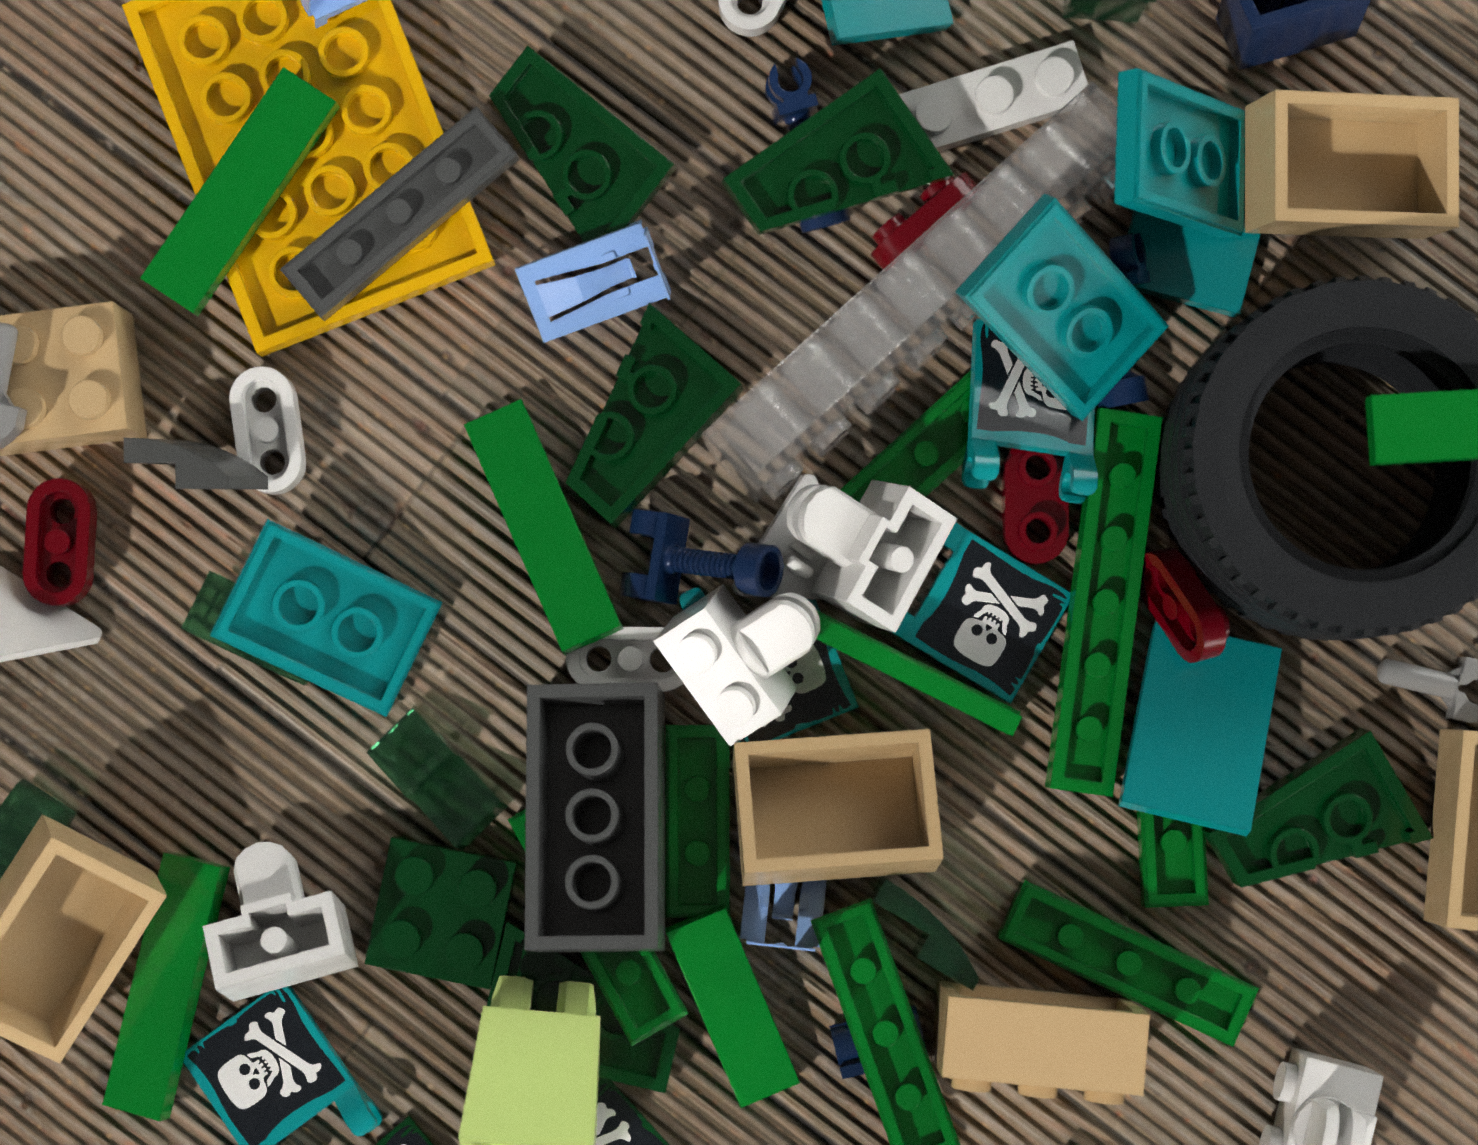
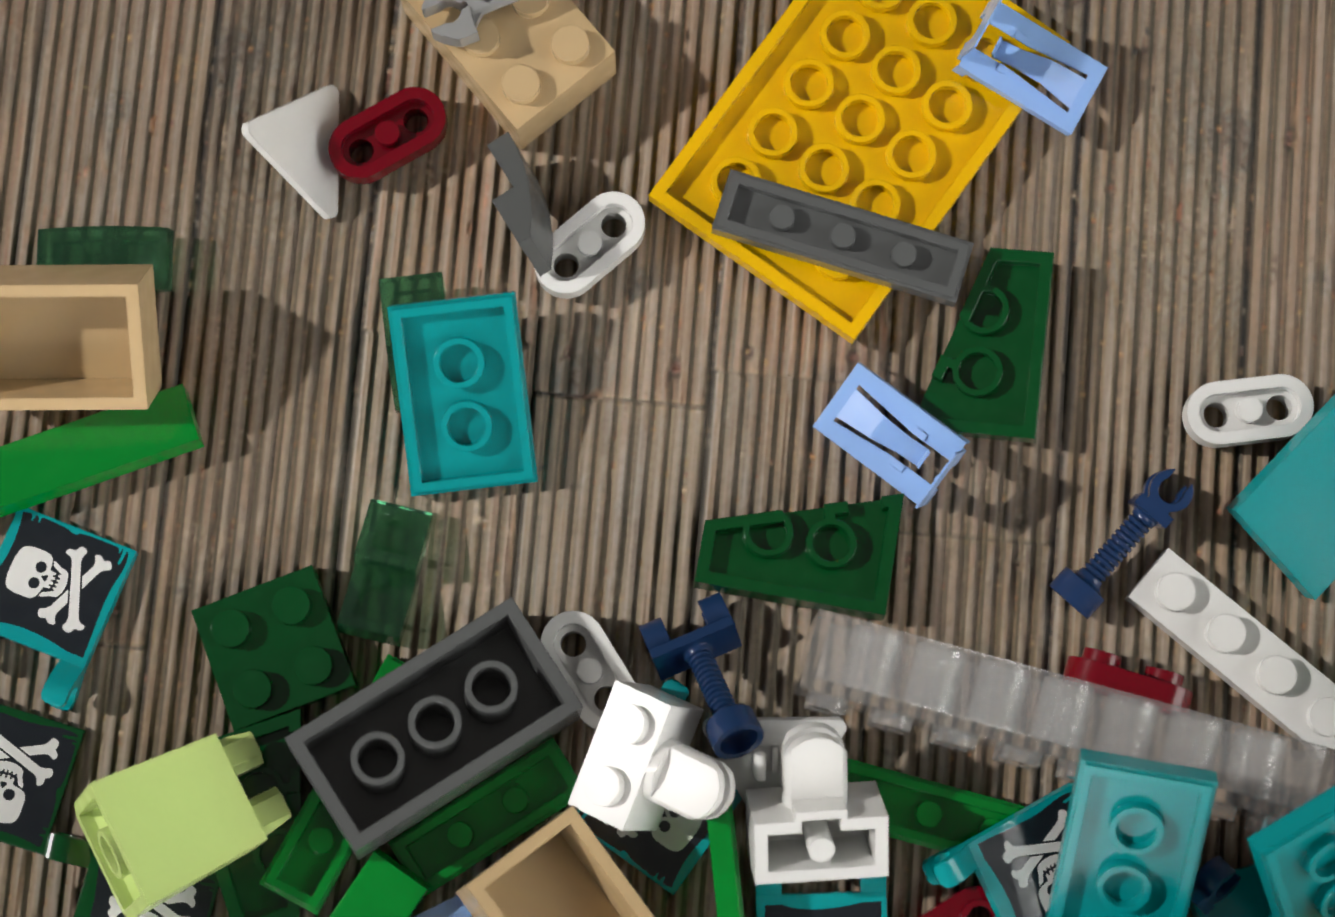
camera: 55 degrees right, 5 degrees down
green tile [140,67,340,317] -> none
white brick [203,842,359,1002] -> none
green tile [464,399,623,655] -> none
dark green wing [721,68,954,235] -> none

